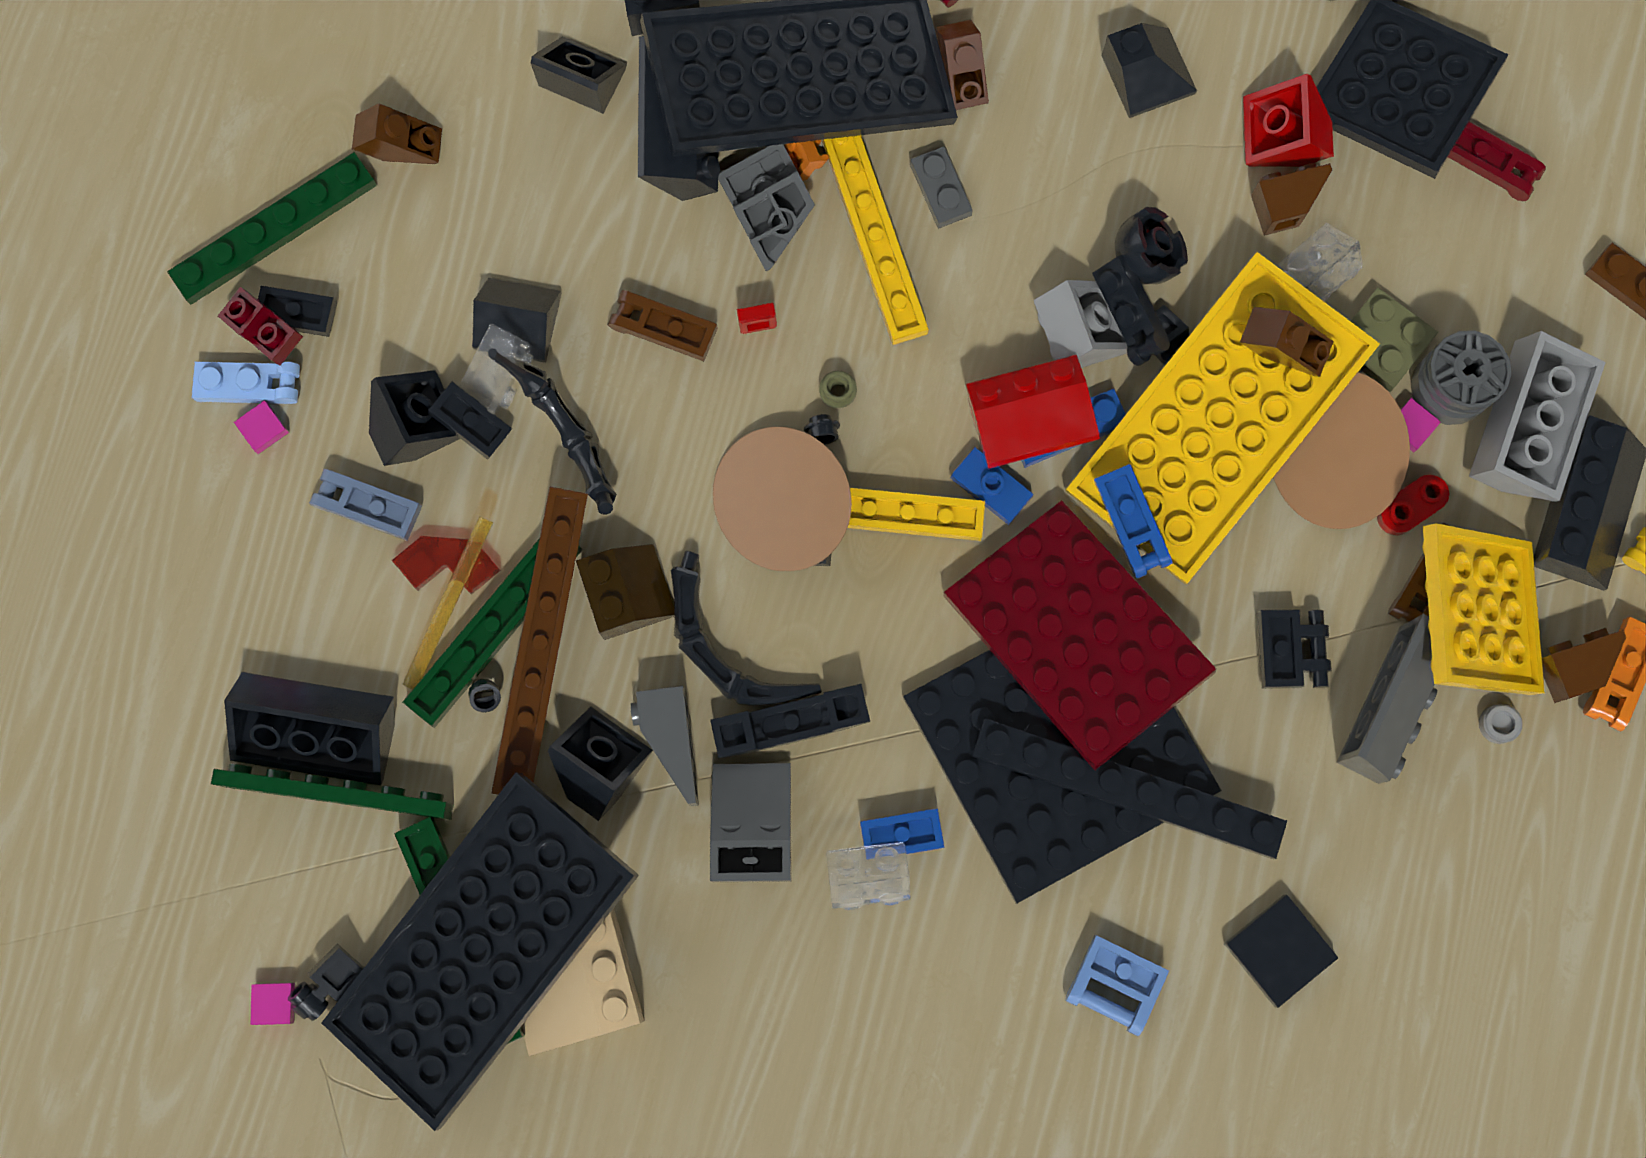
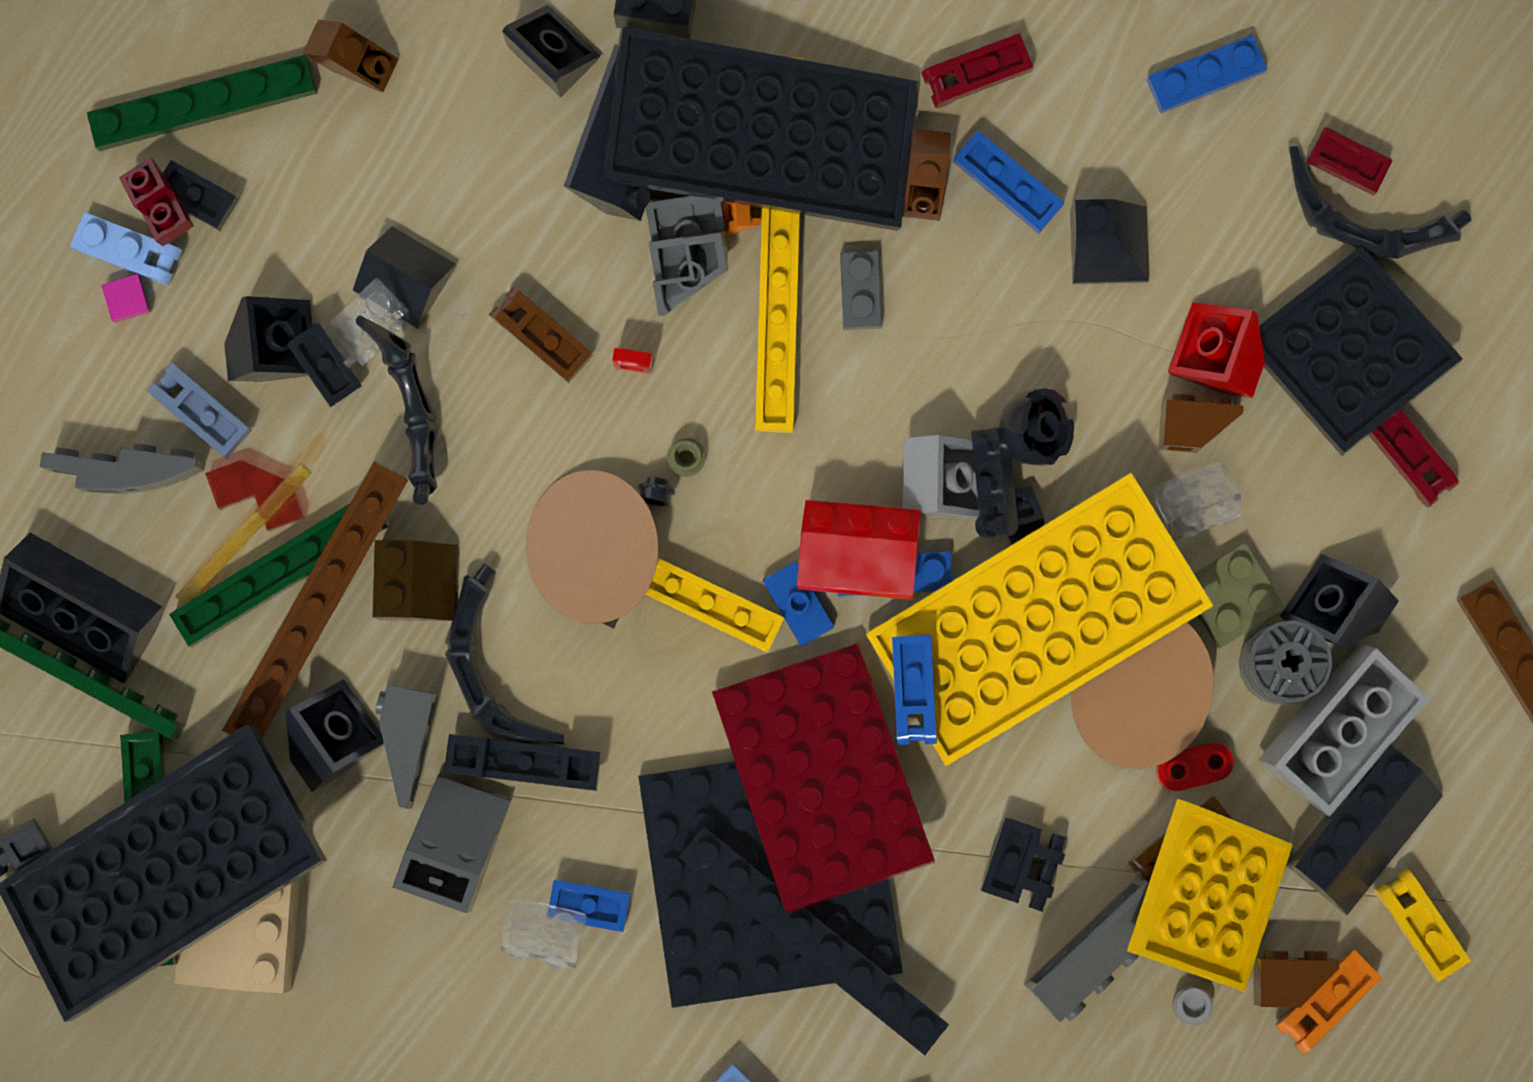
camera: 20 degrees right, 5 degrees up
black hinge [468,679,501,713] -> none
reddish brown slope [1240,307,1334,377] -> none
dark pink tile [1401,398,1441,453] -> none
none -> dark grey slope [39,443,205,494]
none -> blue plate [953,130,1065,234]
none -> black slope [1280,554,1399,647]

